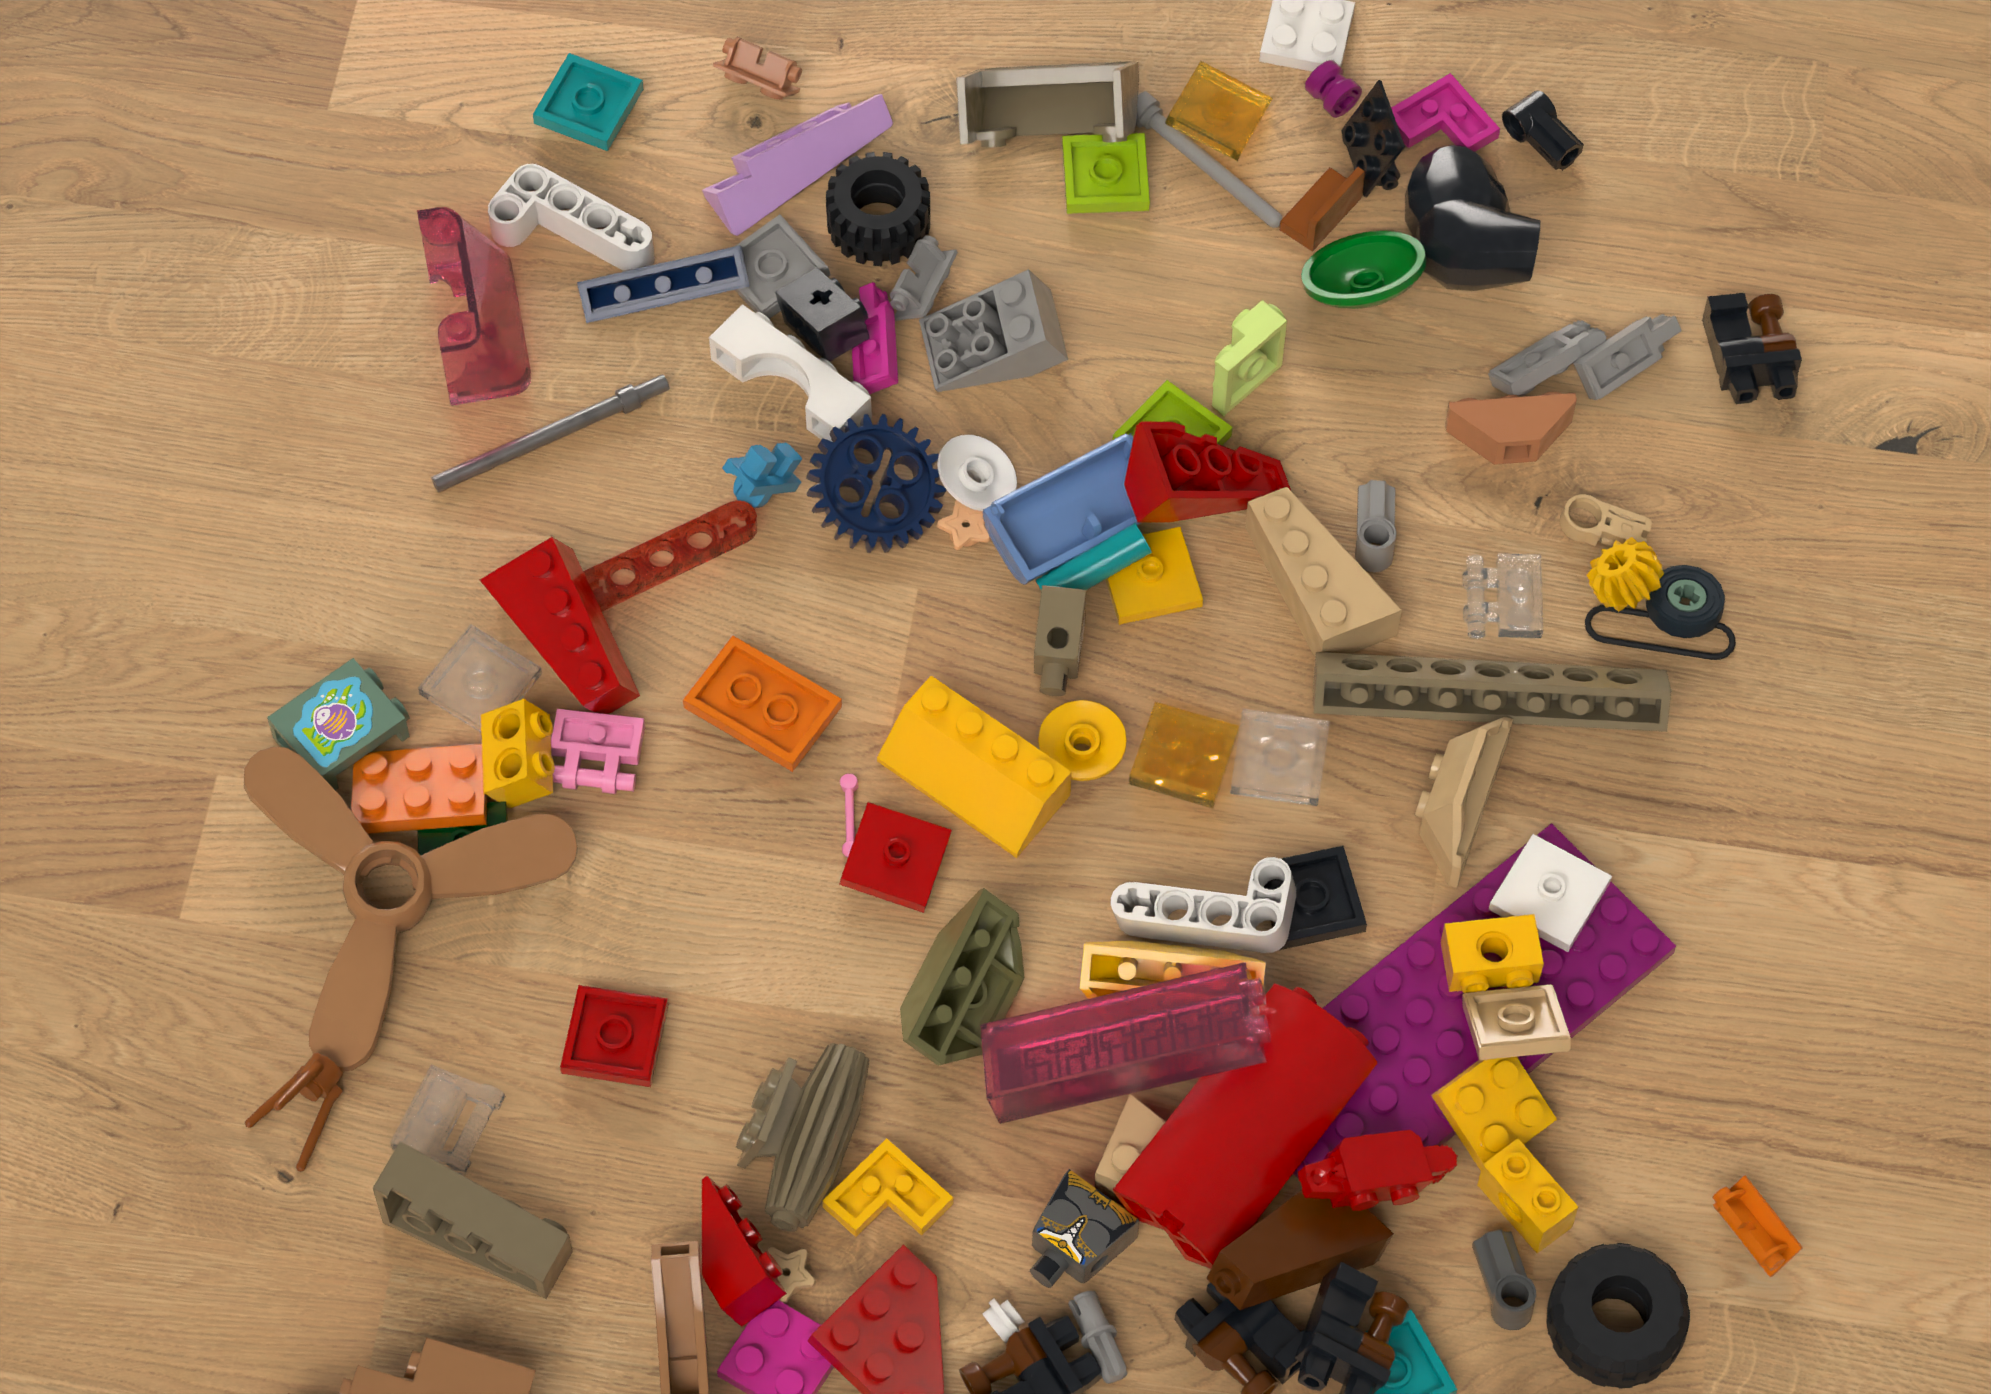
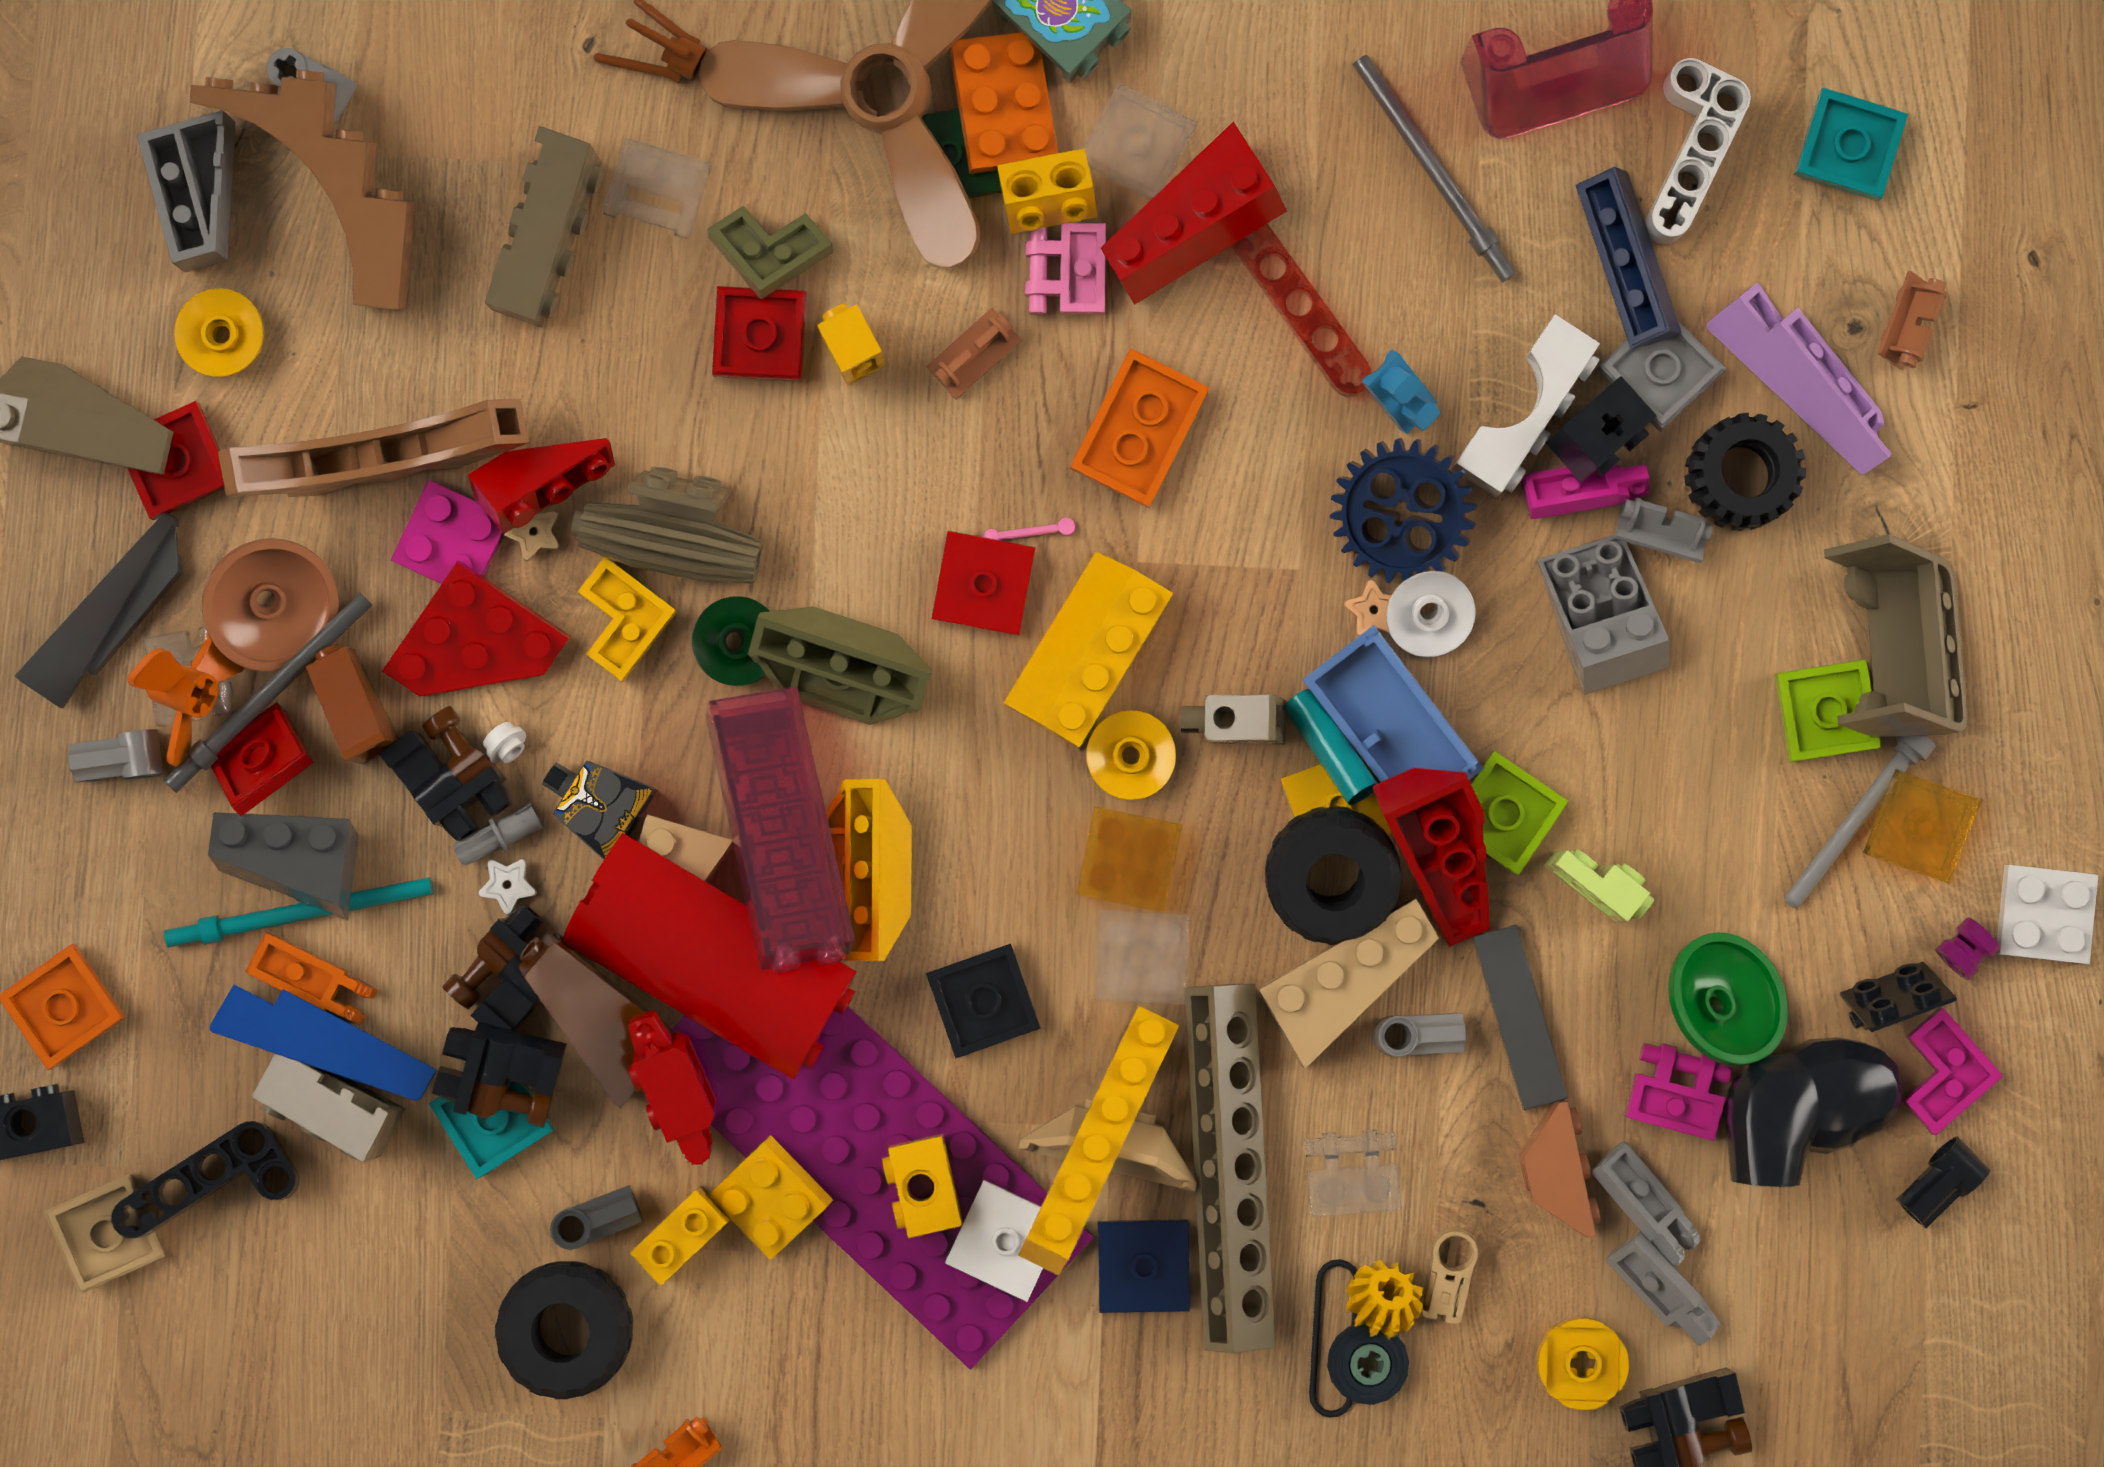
camera: 90 degrees right, 25 degrees up
white beam [1111,857,1296,953] -> none
dark orange panel [1279,167,1365,252] -> none
tan plate [1463,984,1571,1060] -> none
none -> white plate [479,859,537,915]
none -> dark green dish [692,596,770,686]
none -> olive plate [707,206,833,299]
none -> yellow brick [817,303,887,386]
none -> nougat hinge [926,308,1022,400]
none -> yellow arch [1018,1006,1179,1276]
none -> dark blue plate [1098,1219,1190,1313]
none -> black tyre [1265,806,1401,945]
none -> dark grey tile [1472,925,1568,1111]
none -> yellow plate [1536,1317,1629,1410]
none -> dark pink plate [1624,1043,1732,1141]

